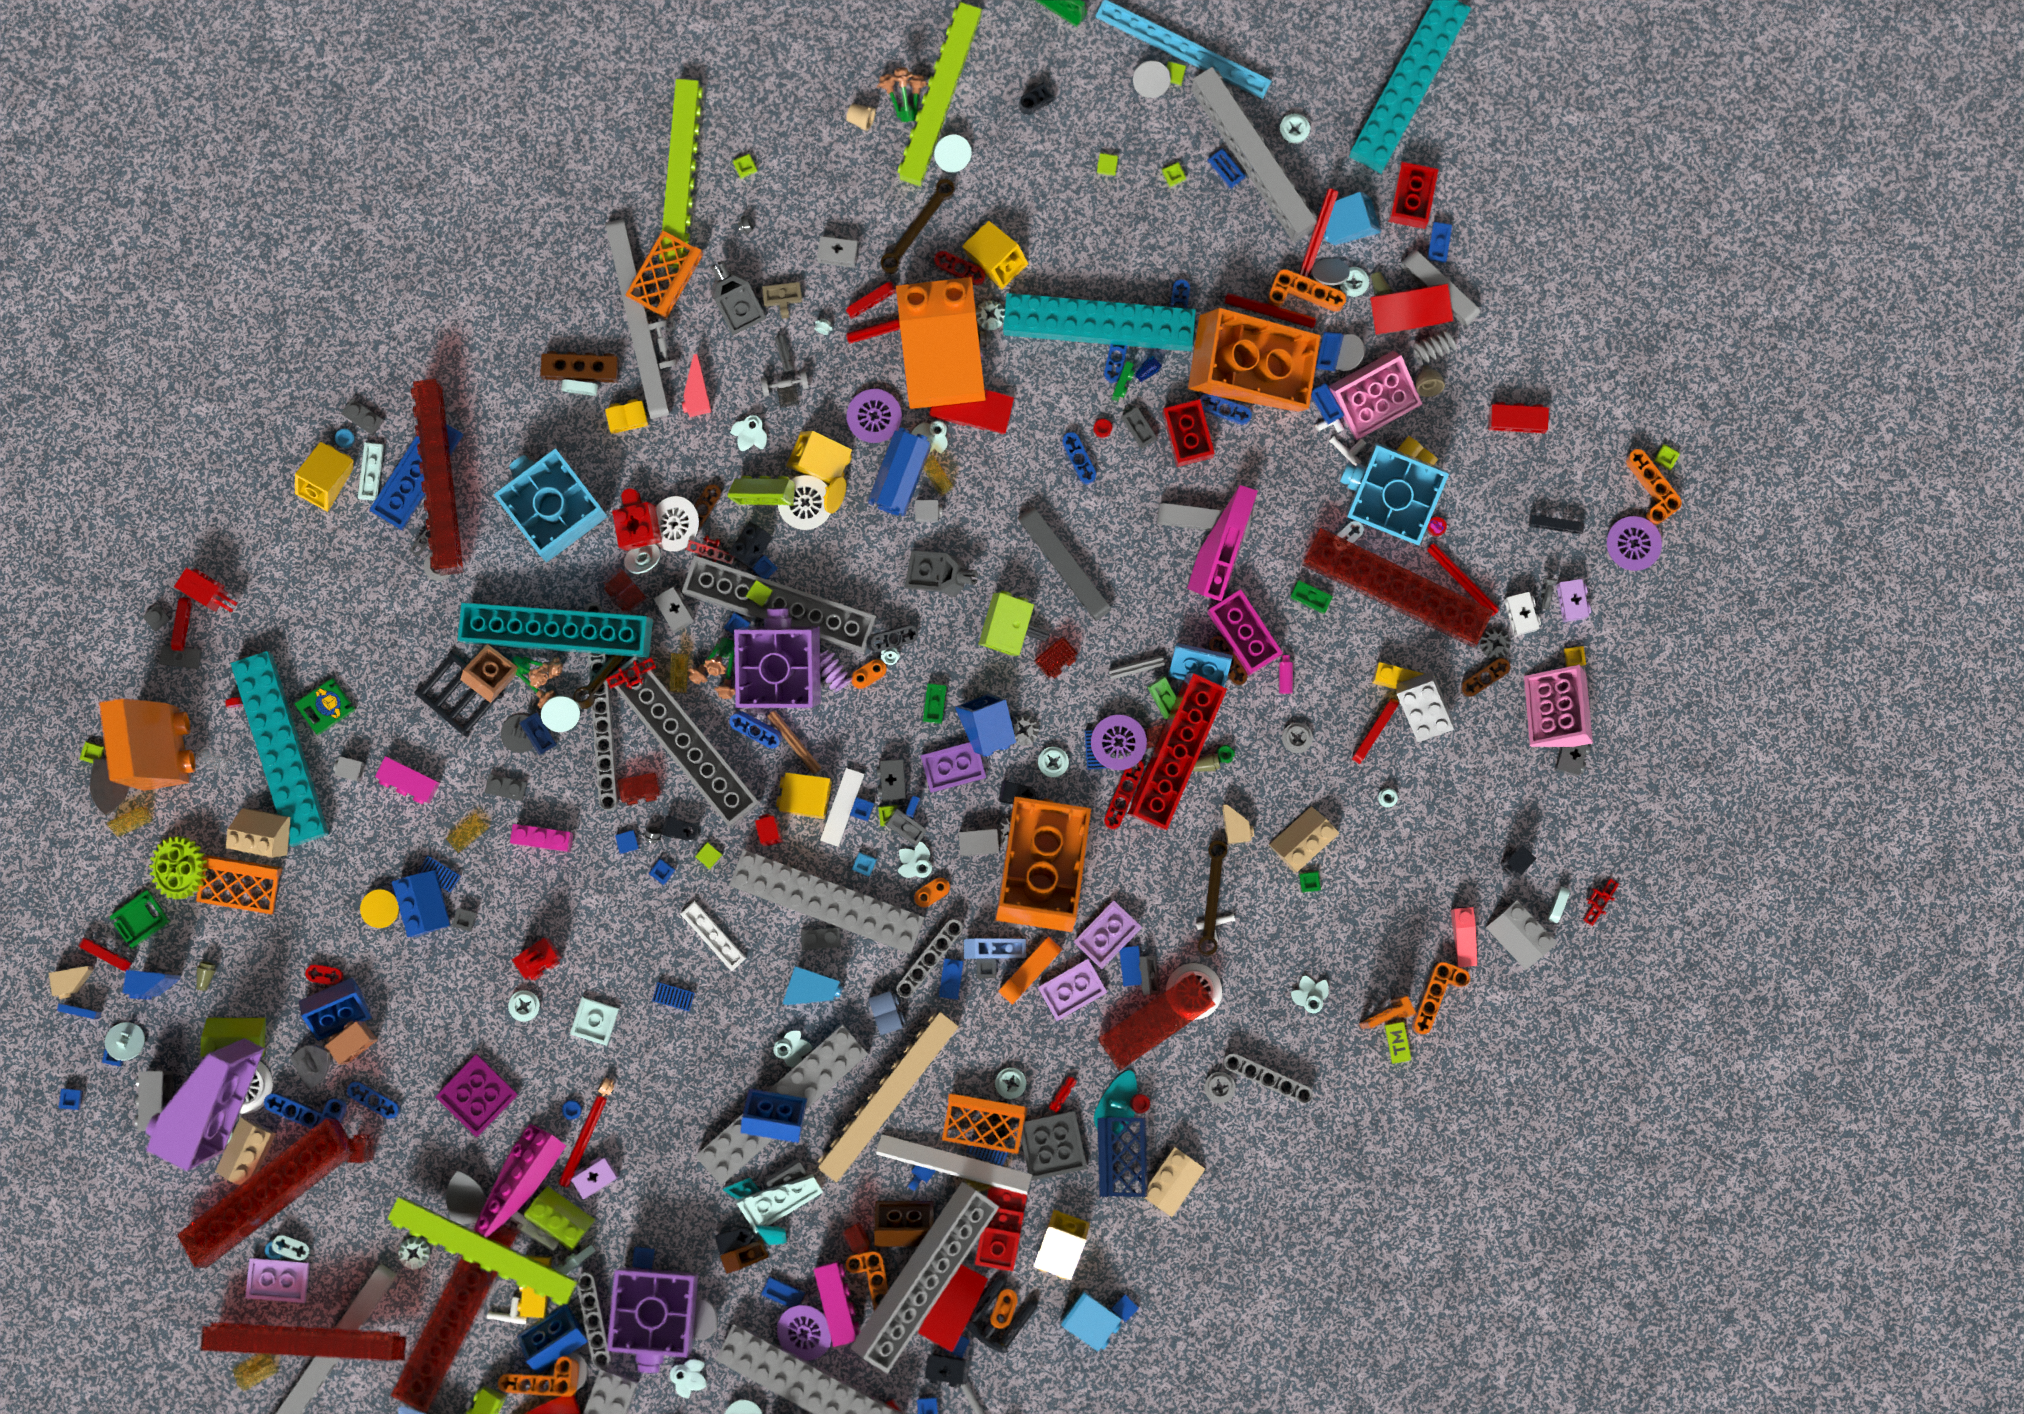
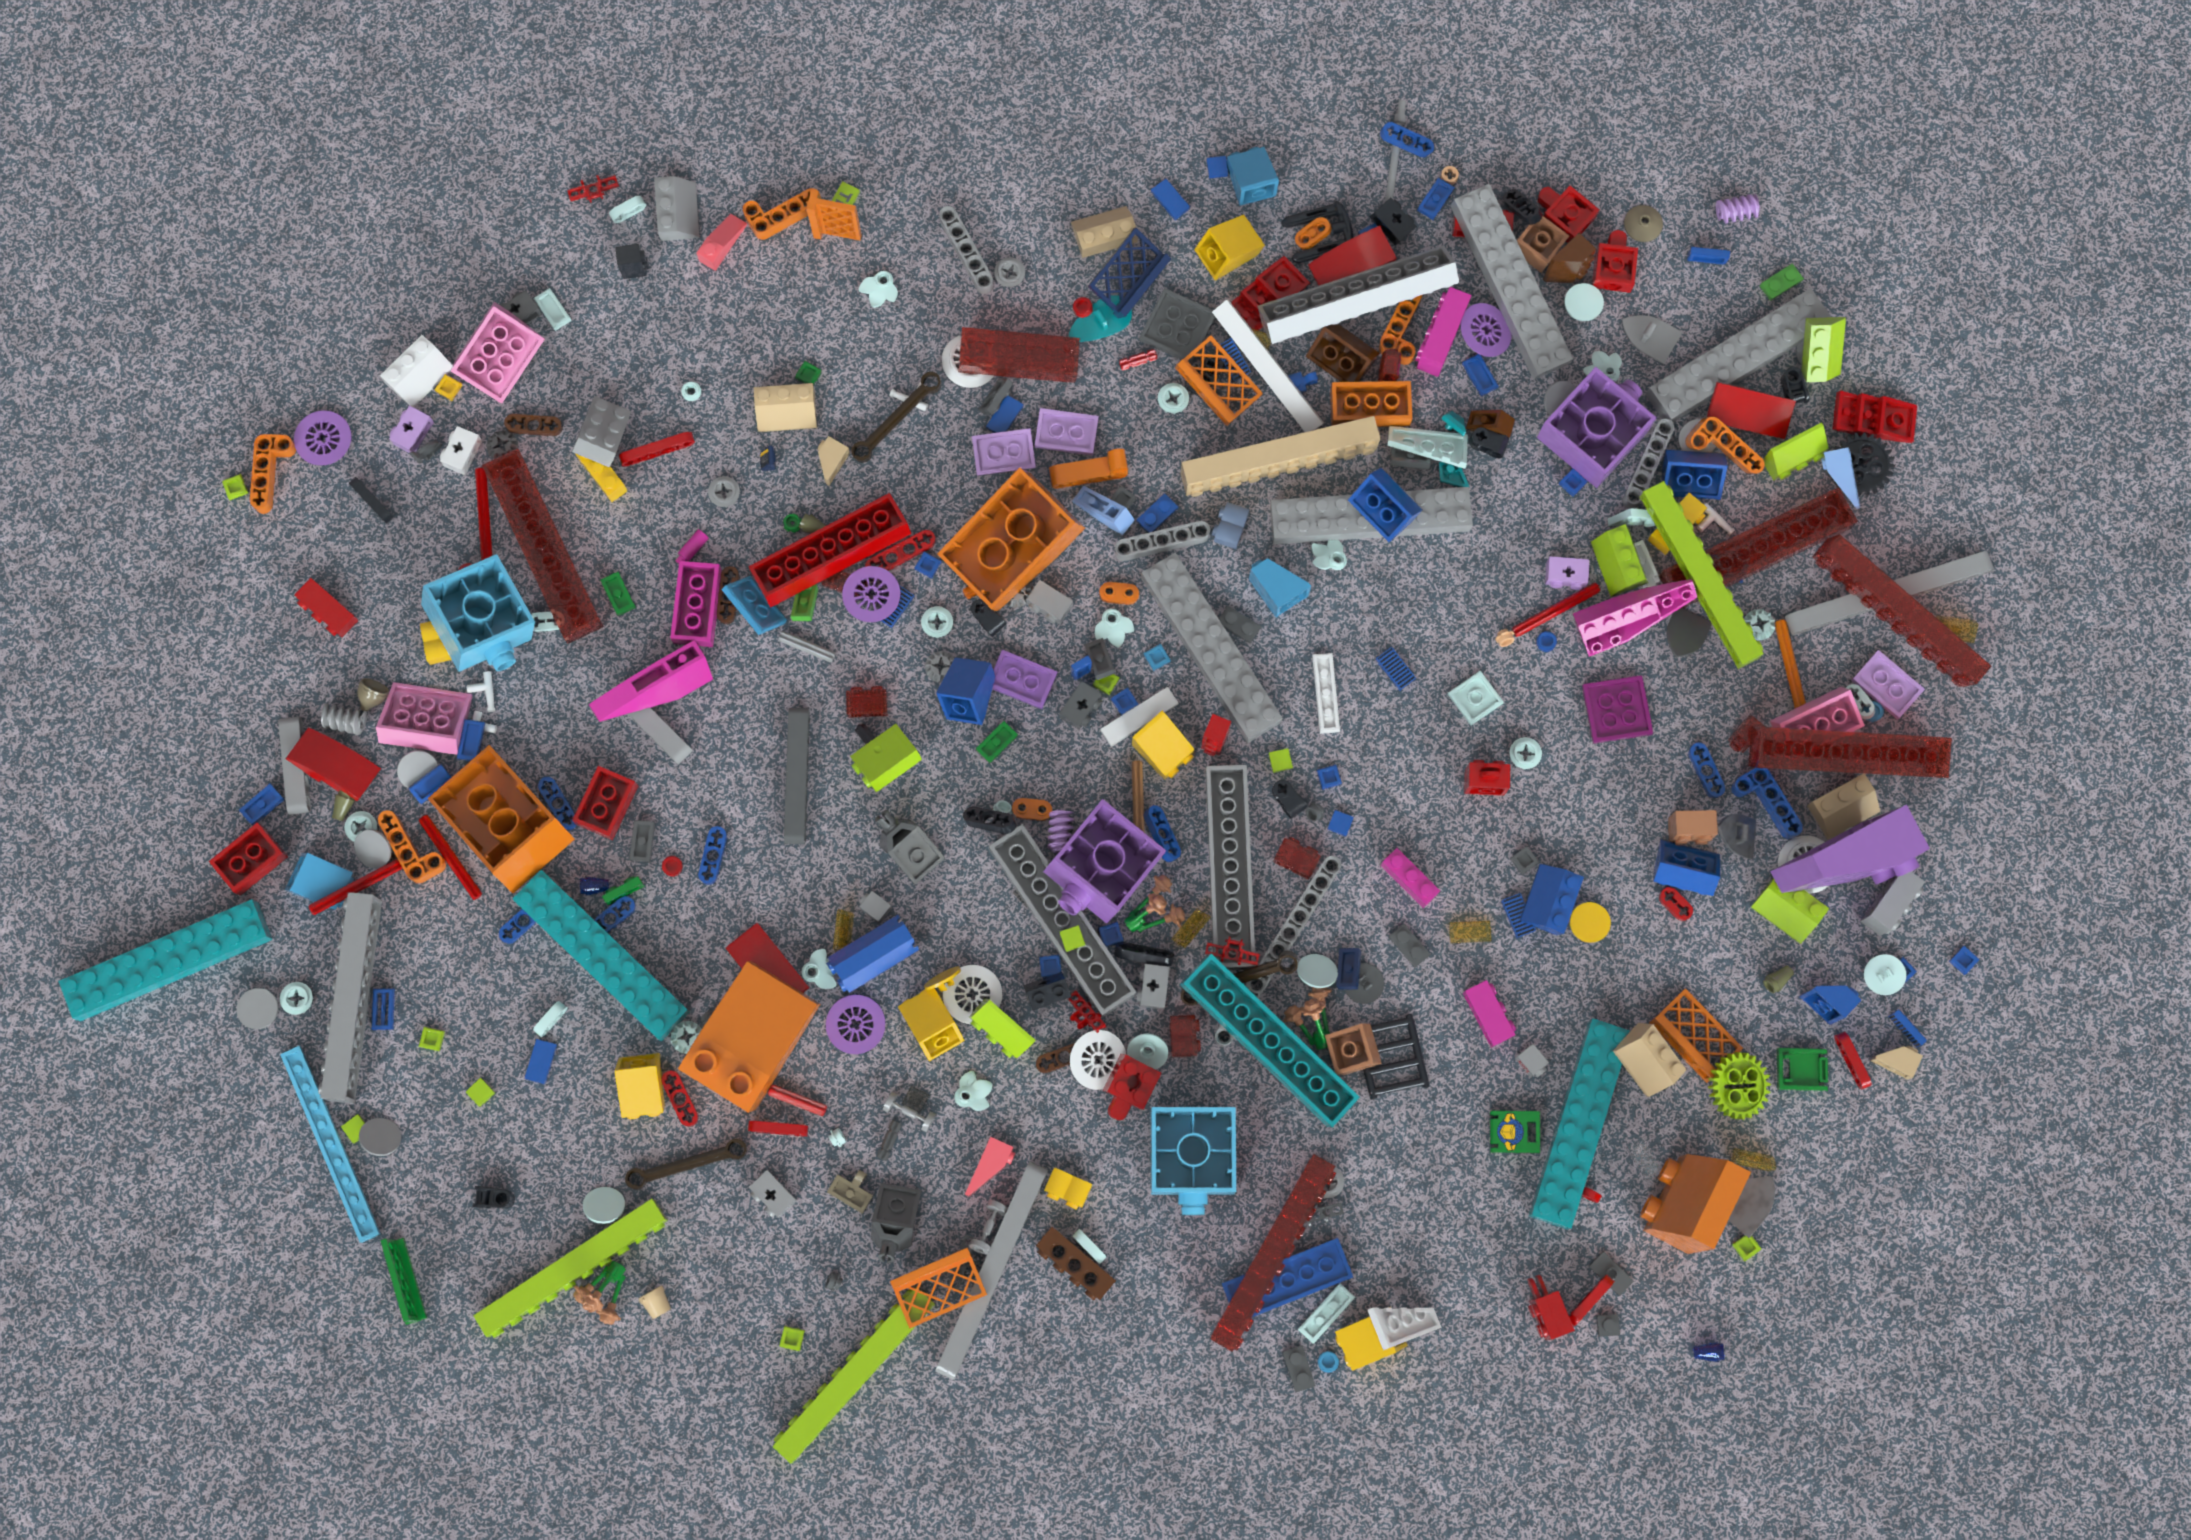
camera: 140 degrees left, 5 degrees down
none -> light grey piece [237,988,279,1029]
none -> white slope [380,335,452,408]
none -> blue tile [524,1039,557,1084]
none -> light aqua beam [533,1001,567,1037]
none -> light aqua tile [534,288,572,331]
none -> dark blue slope [760,445,776,471]
none -> blue tile [914,551,942,579]
none -> black beam [1114,942,1174,967]
none -> blue tile [1151,179,1190,220]
none -> orange brick [1330,381,1412,427]
none -> white wing [1368,1308,1442,1350]
none -> clear blue cone [1693,1341,1724,1362]
none -> bright pink brick [1770,687,1865,760]
none -> orange axle [1775,620,1806,709]

